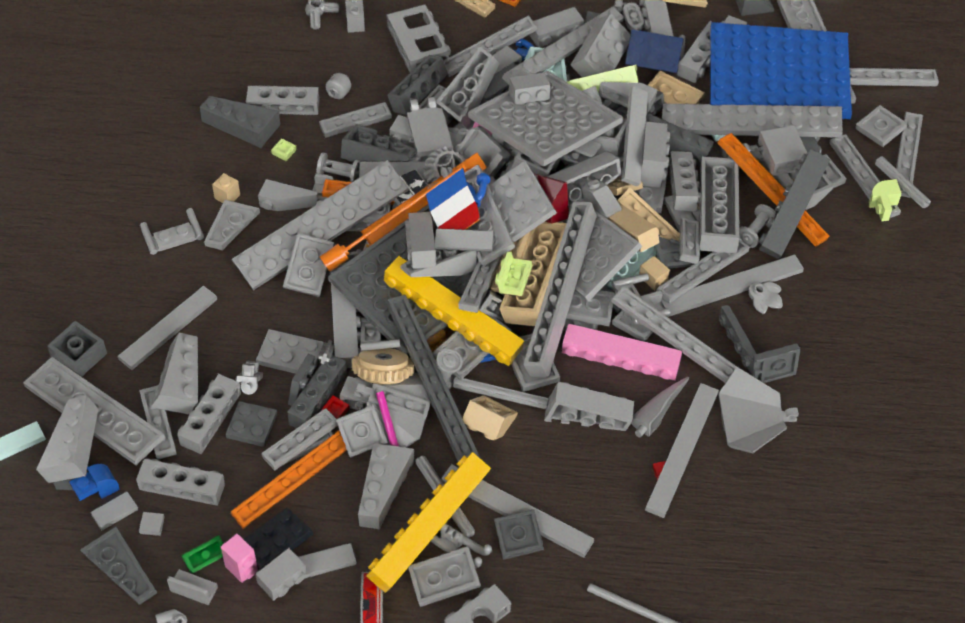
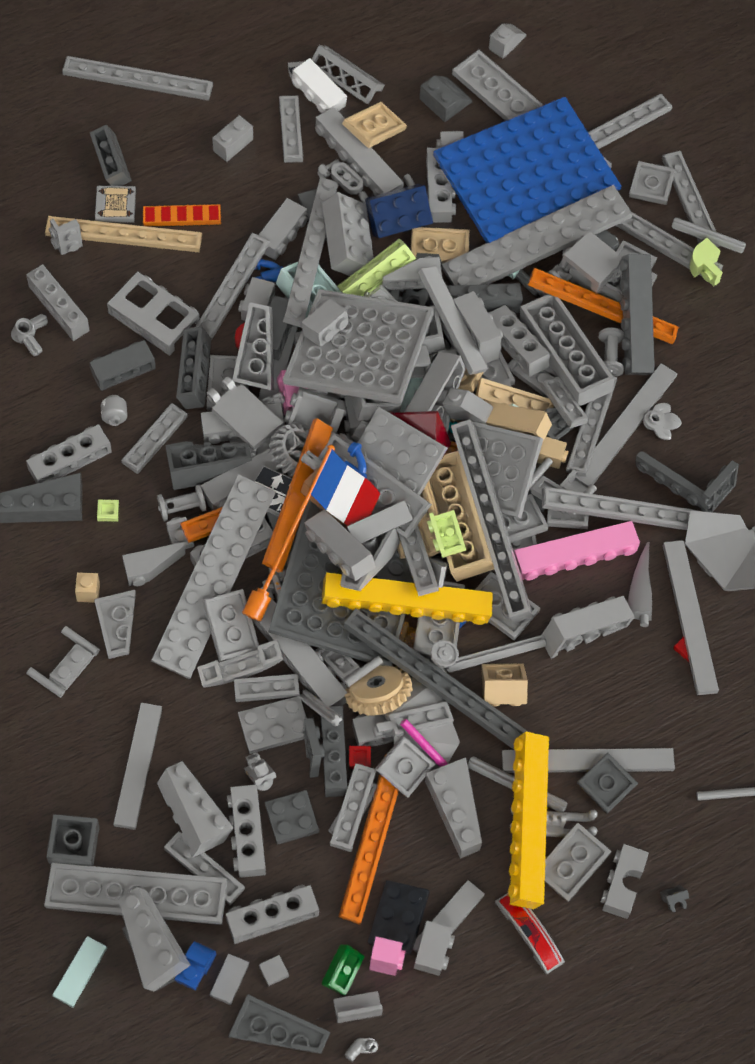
camera: 35 degrees left, 10 degrees up
none -> dark grey brick [90,340,156,391]
none -> light grey slope [197,639,284,687]
none -> light grey plate [234,674,300,702]

